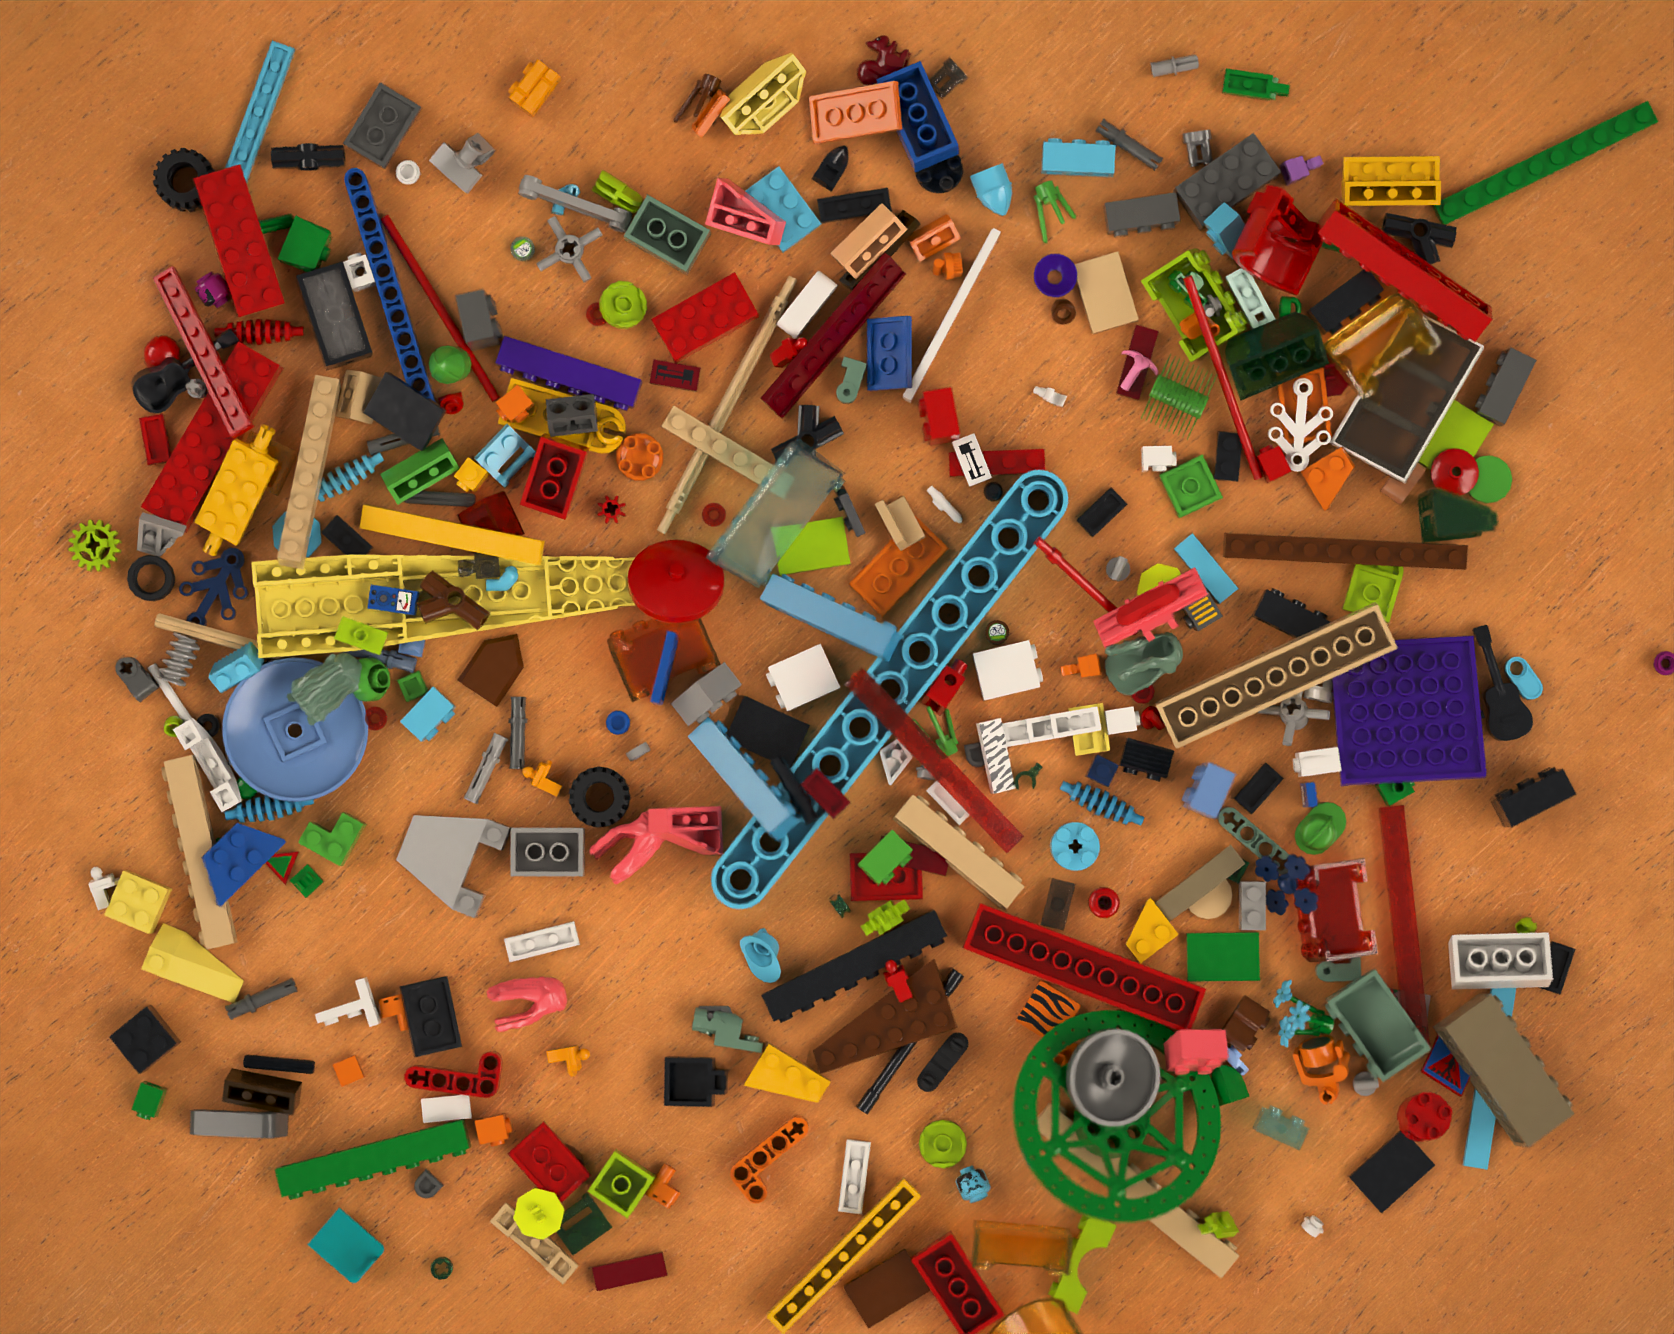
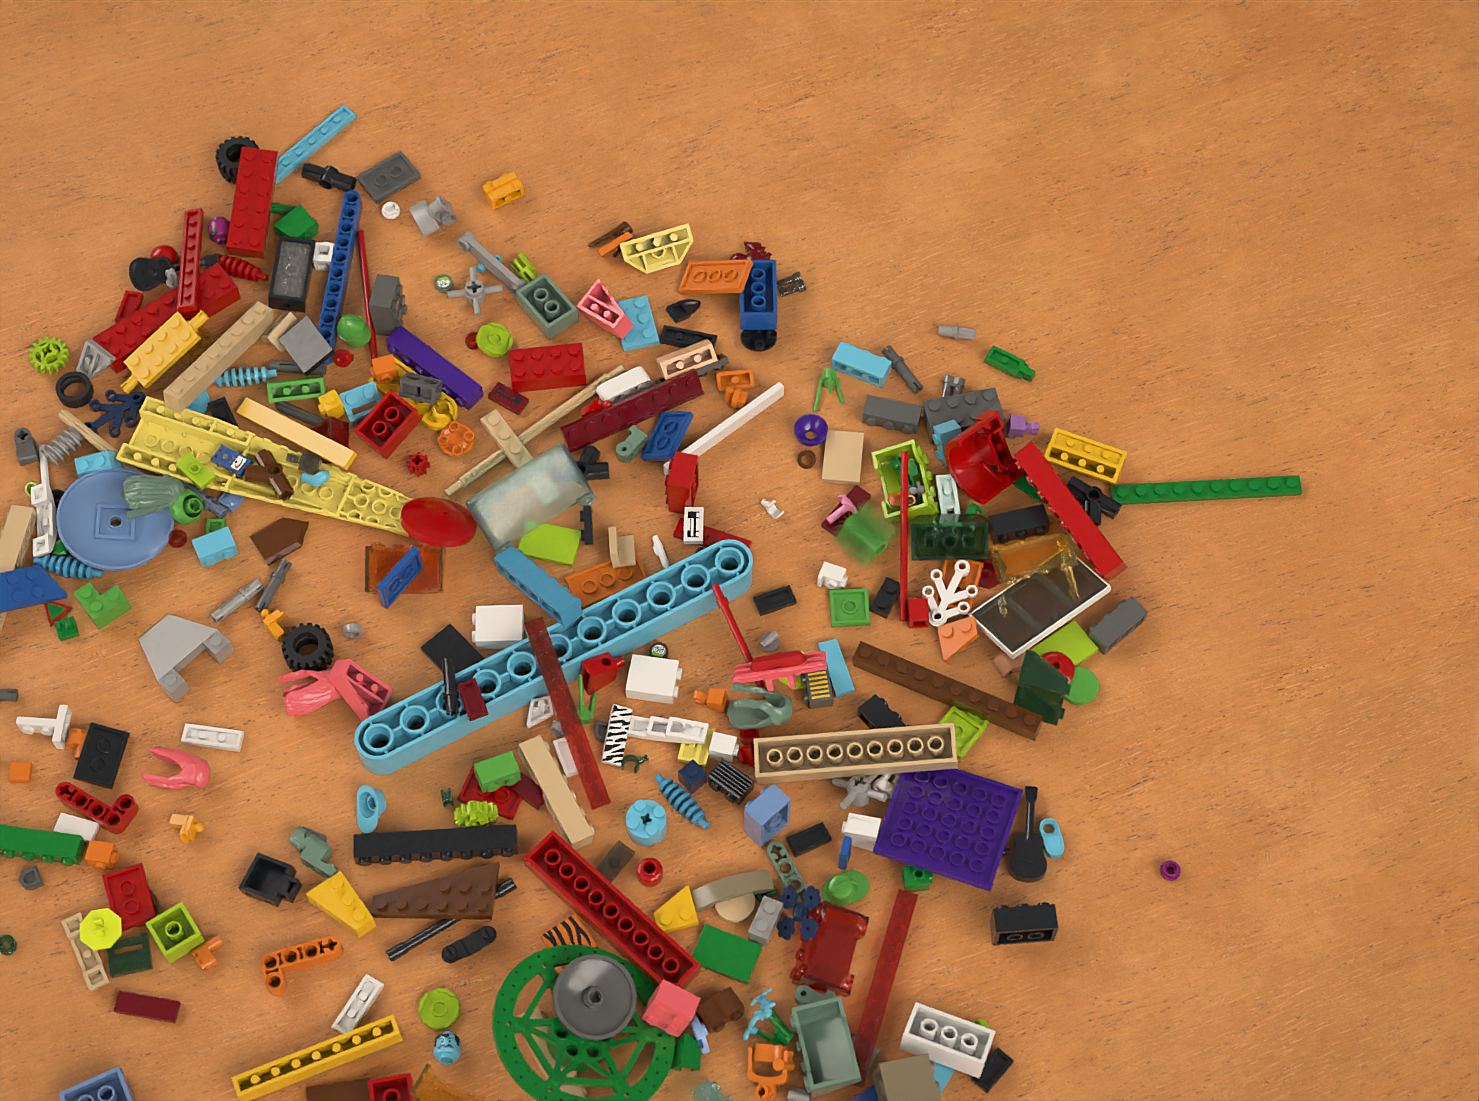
camera: 25 degrees right, 25 degrees down
light grey brick [510,828,585,876] -> none
blue tile [606,711,630,735] -> none
light grey brick [671,662,742,726] -> none
dark azure brick [688,717,800,841] -> none
red piece [883,960,913,1003] -> none
medium azure helmet [970,163,1012,216] -> none

